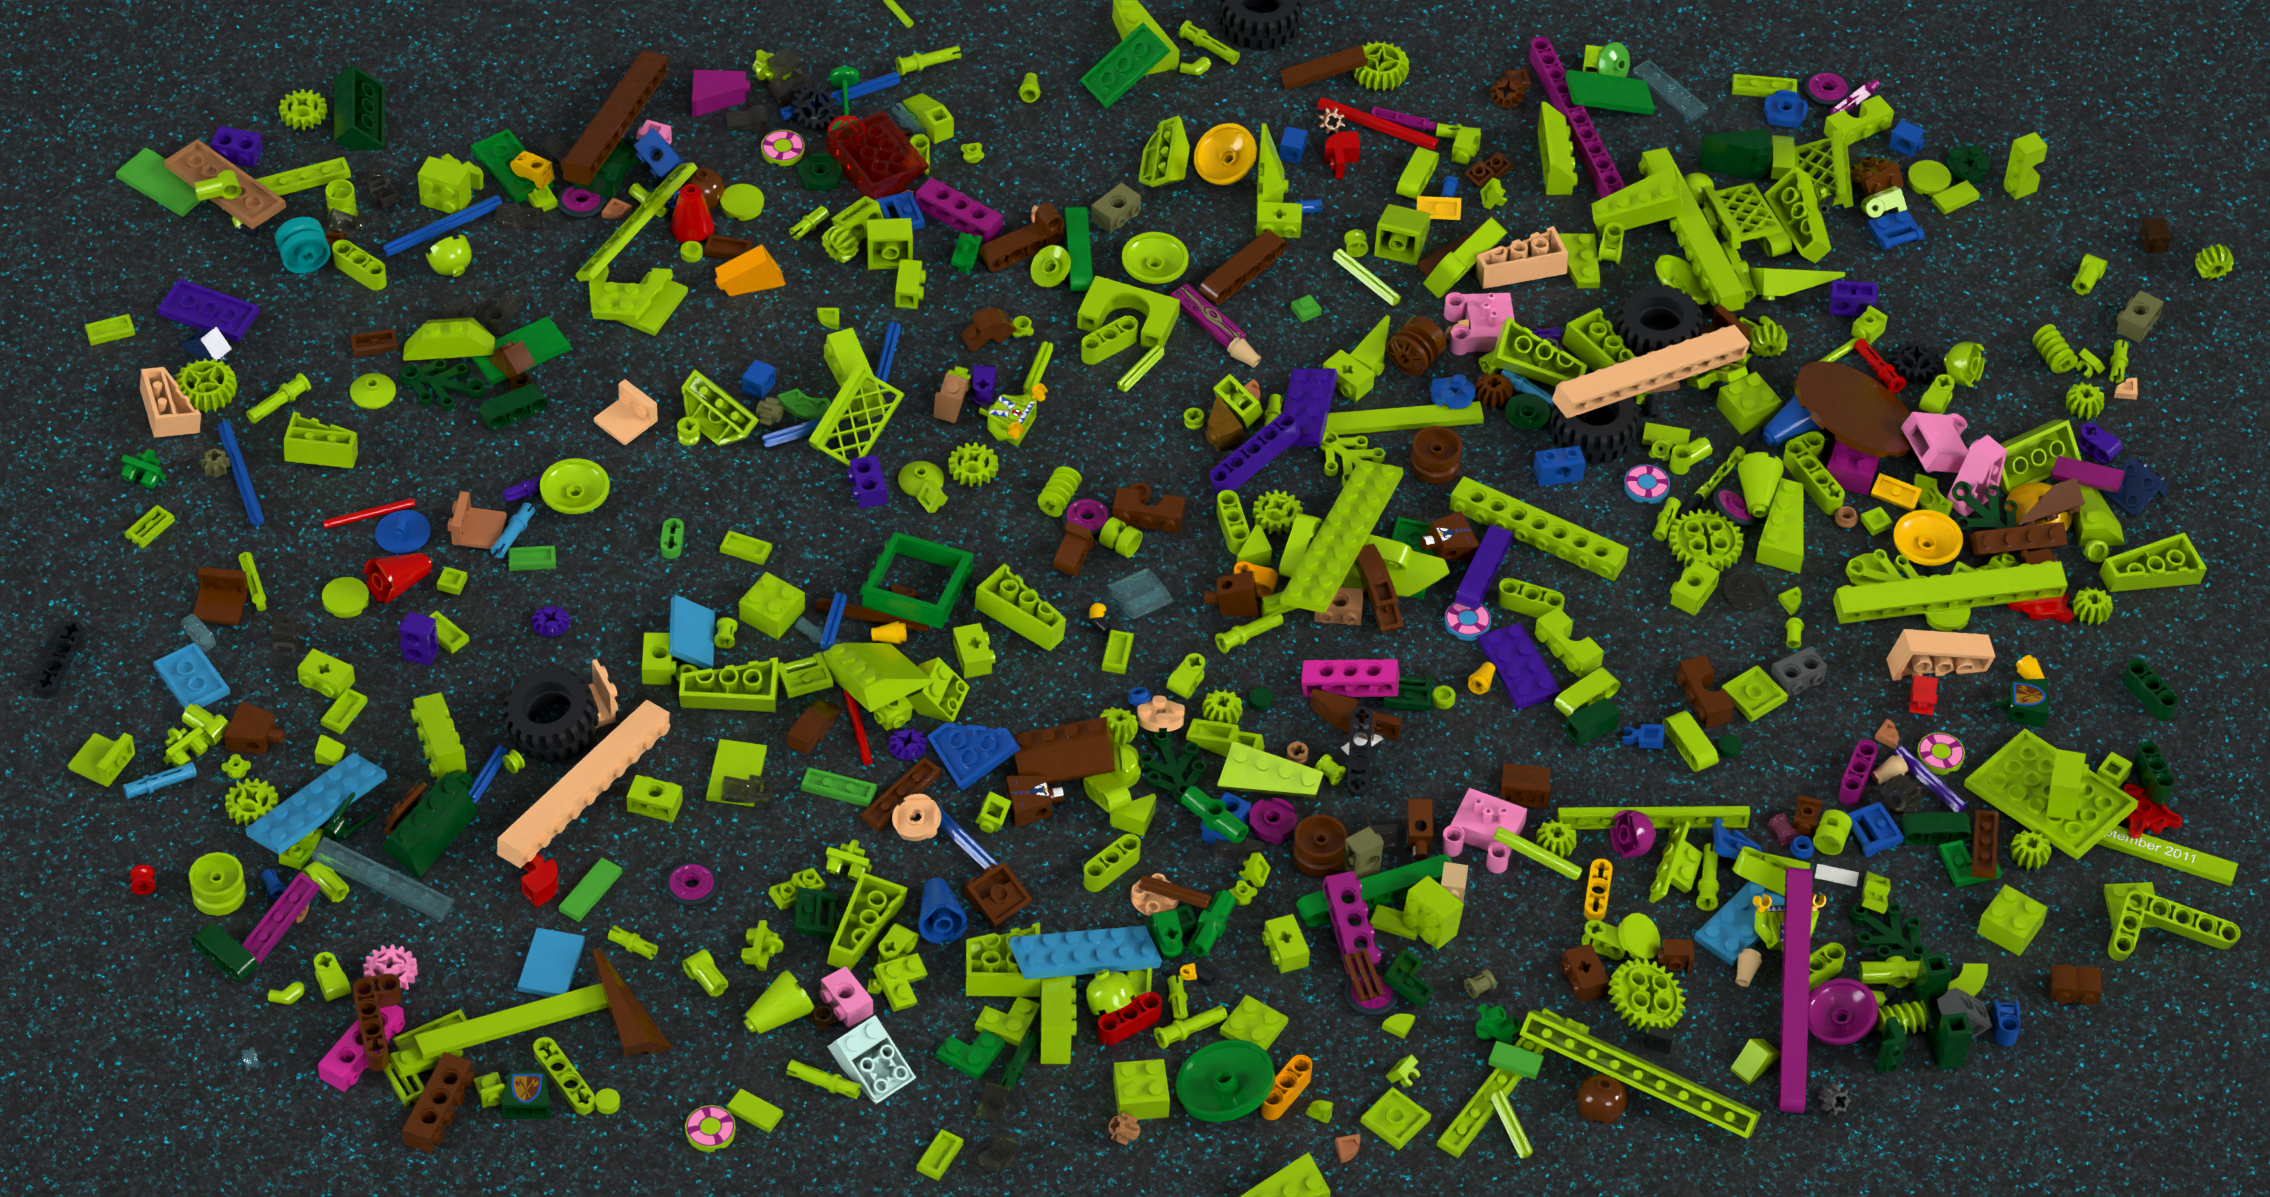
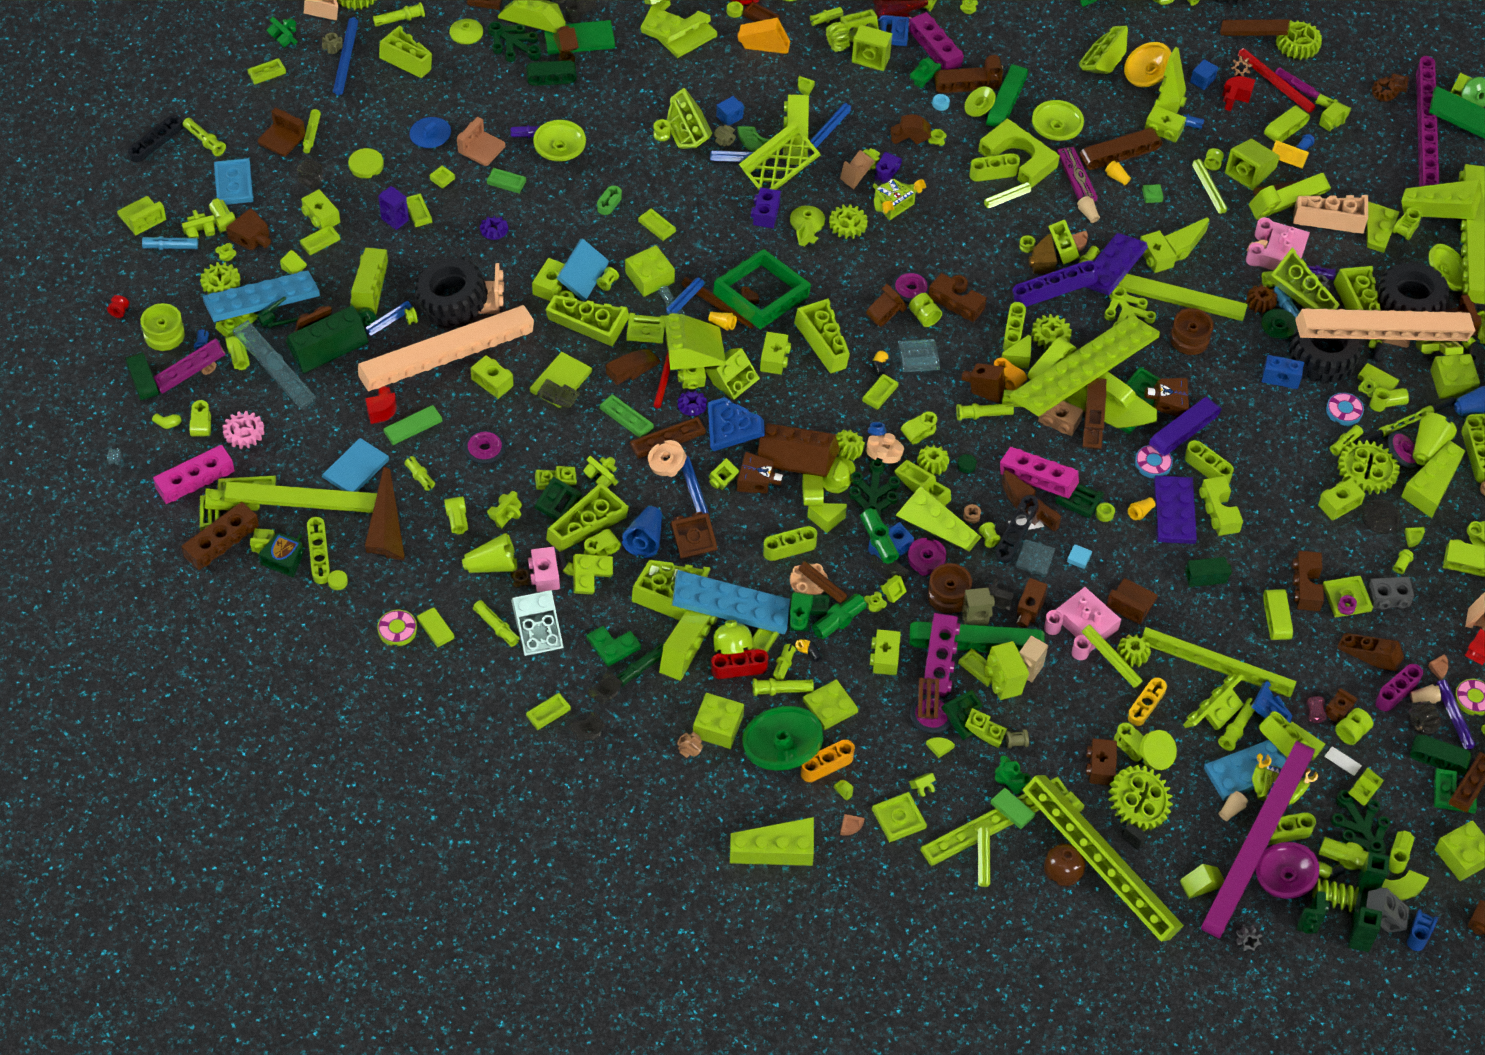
camera: 25 degrees right, 5 degrees up
clear light blue beam [181,613,216,652] -> none
red bar [323,498,416,529] -> none
reddish brown beam [353,973,402,1071] -> none
red cone [364,552,432,604] -> none
dark azure pin [490,503,535,558] -> none
light nougat bracket [594,379,658,445] -> none
lime brick [895,259,926,309] -> none
lime plate [975,996,1041,1047] -> none
lime axle [1023,341,1053,394] -> none
lime piece [1038,466,1082,517] -> none
olive brick [1091,182,1141,234] -> none
reddish brown wheel [1386,316,1447,376] -> none
blue plate [1430,374,1476,409] -> none
lime brick [1449,476,1629,581] -> none
reddish brown slope [1464,151,1513,188] -> none
lime tile [1480,178,1507,209] -> none
lime slope [1538,102,1577,195] -> none
lime beam [1554,667,1620,717] -> none
magenta cylinder [1610,810,1656,858] -> none
blue plate [1622,724,1665,749] -> none
reddish brown brick [1657,939,1694,974] -> none
dark green tile [1718,735,1742,758] -> none
blue plate [1790,836,1814,859] -> none
blue plate [1847,802,1904,857] -> none
none -> lime pin [183,118,226,156]
none -> medium azure tile [932,94,950,111]
none -> lime slope [965,708,1007,748]
none -> clear light blue piece [1016,539,1056,577]
none -> medium azure tile [1067,544,1092,569]
none -> yellow cone [1105,161,1131,186]
none -> reddish brown slope [1337,633,1404,671]
none -> magenta bush [1338,595,1357,615]
none -> lime piece [1388,831,1415,874]

